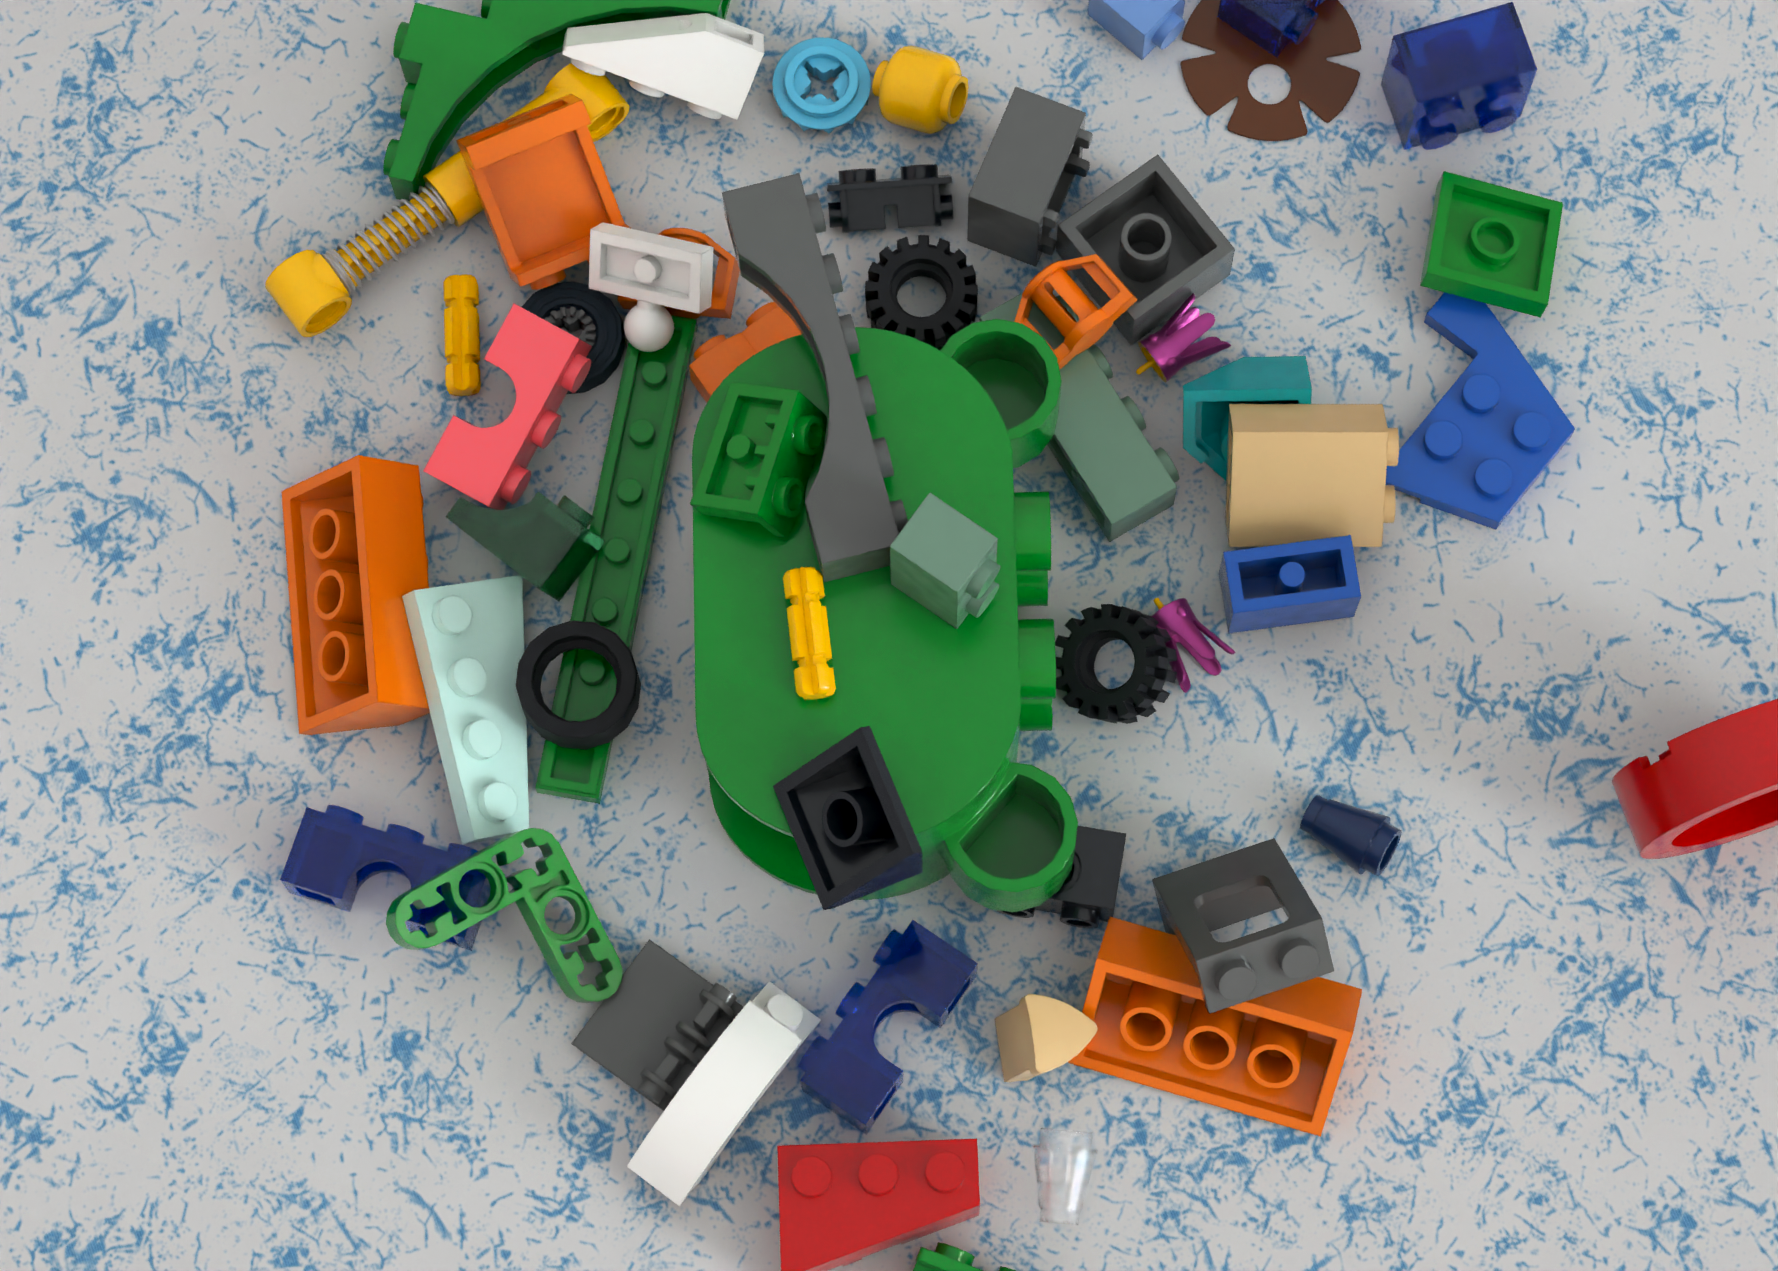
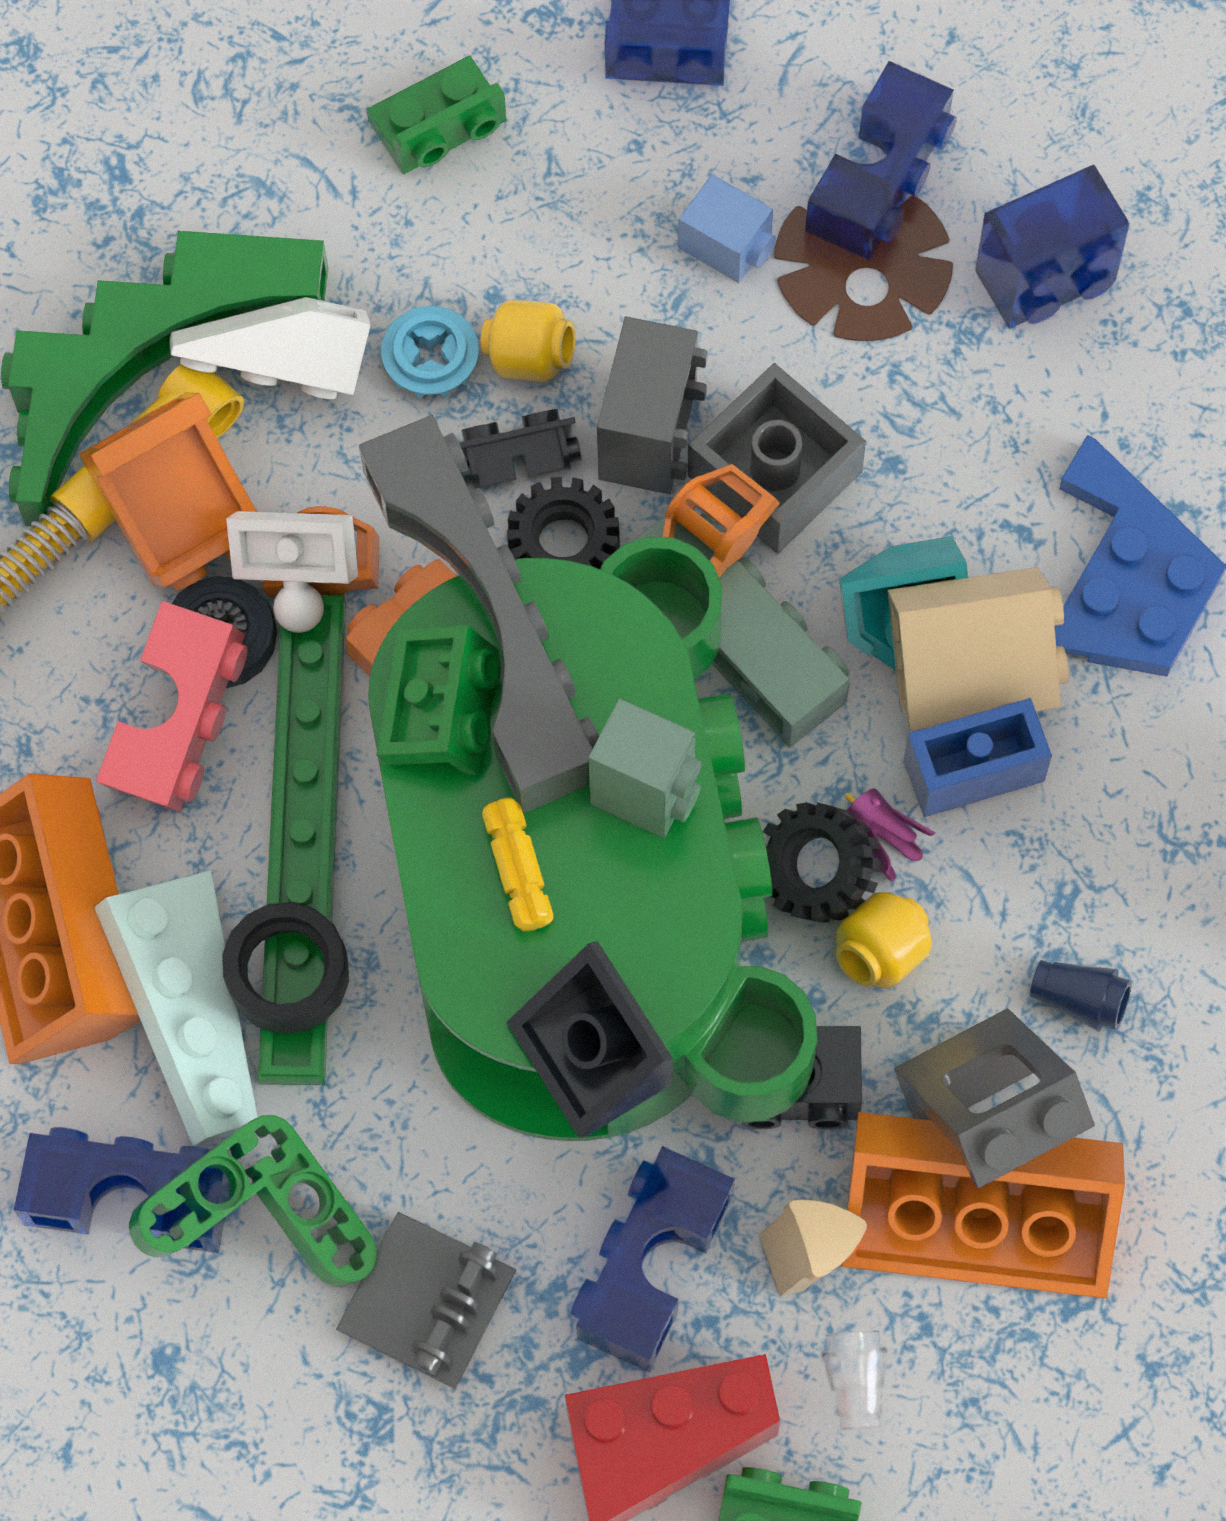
camera: 10 degrees left, 5 degrees down
yellow axle [443,274,481,396] -> none
clear green arch [445,492,605,602] -> none
white arch [627,981,821,1206] -> none
flat silver piece [1136,293,1231,382] -> none
green plate [1420,171,1563,318] -> none
none -> yellow head [835,892,932,988]

